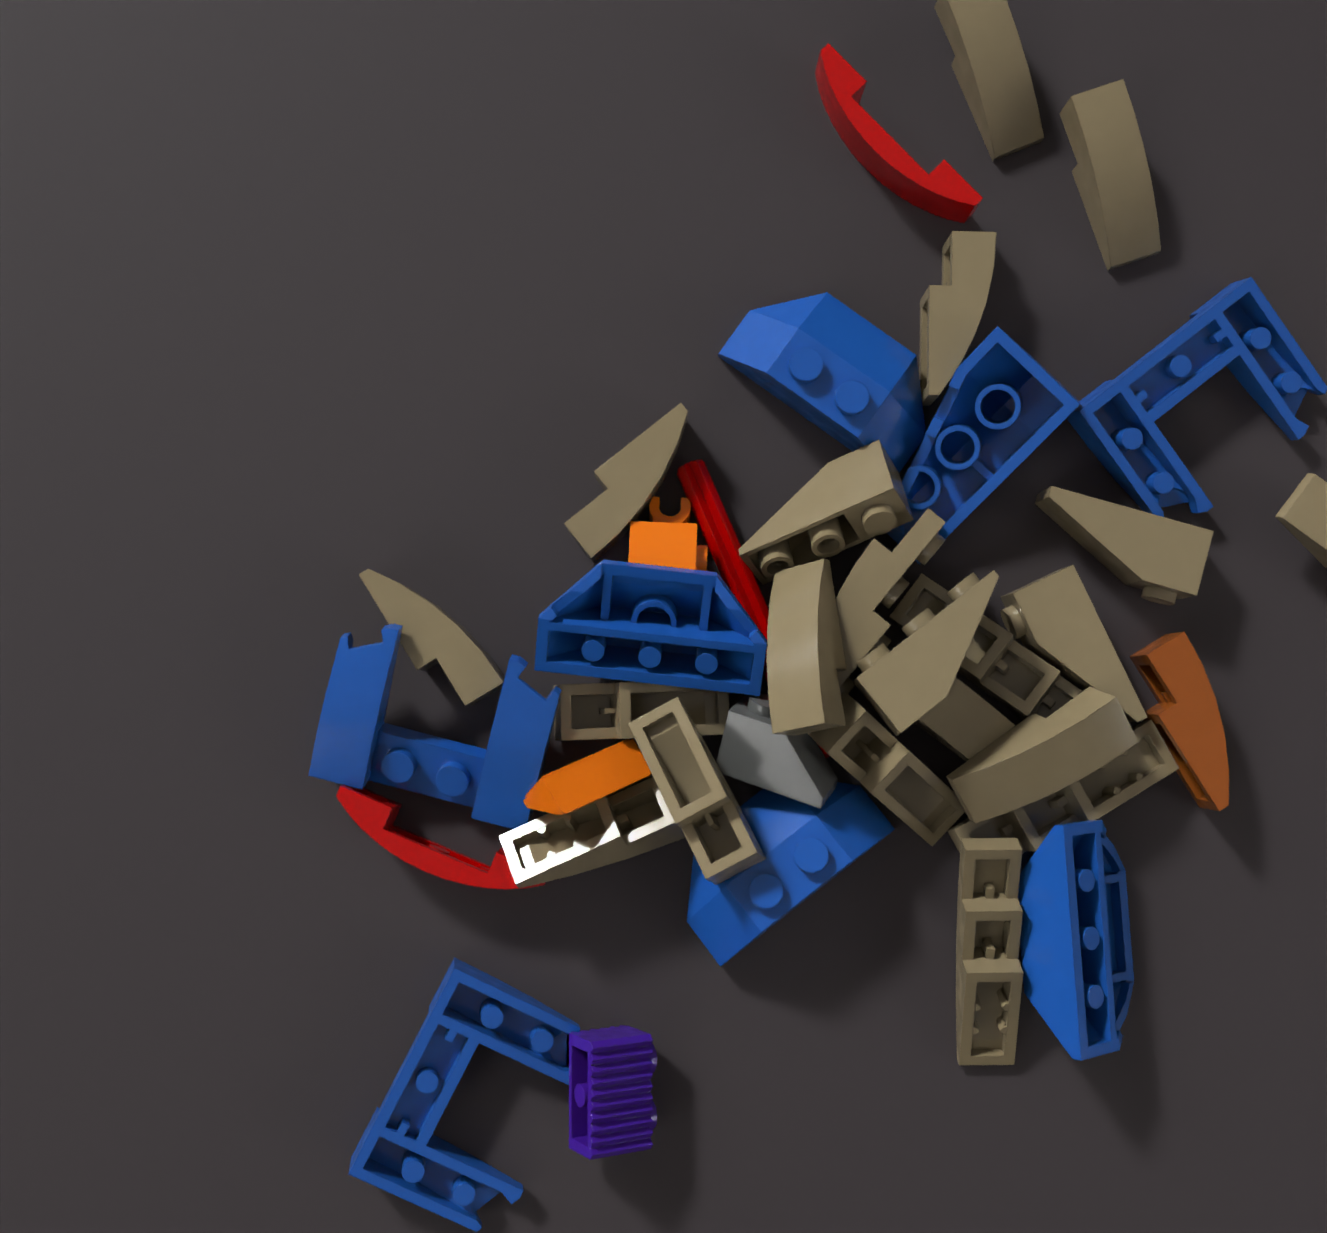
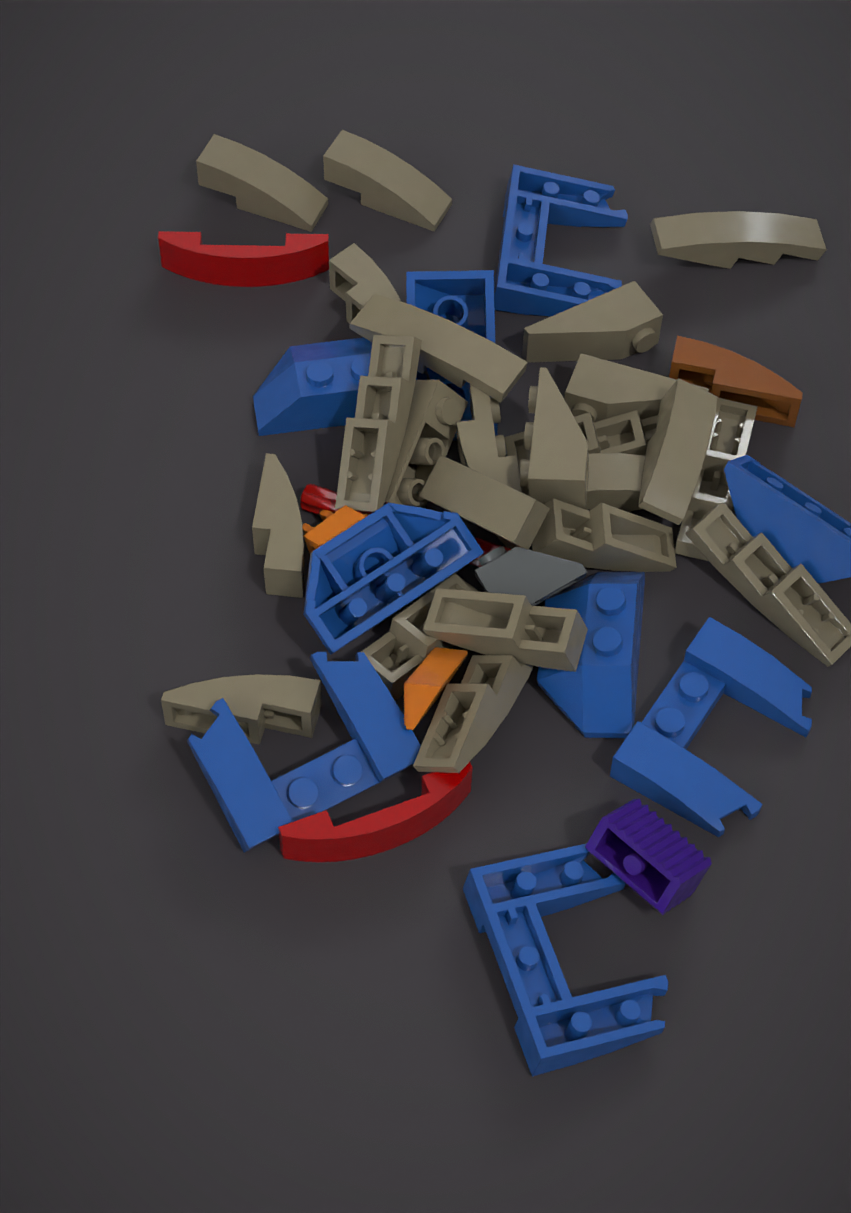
camera: 45 degrees left, 30 degrees down
none -> dark tan slope [335,335,422,513]
none -> dark tan slope [349,293,528,403]
none -> blue wedge [610,617,812,837]

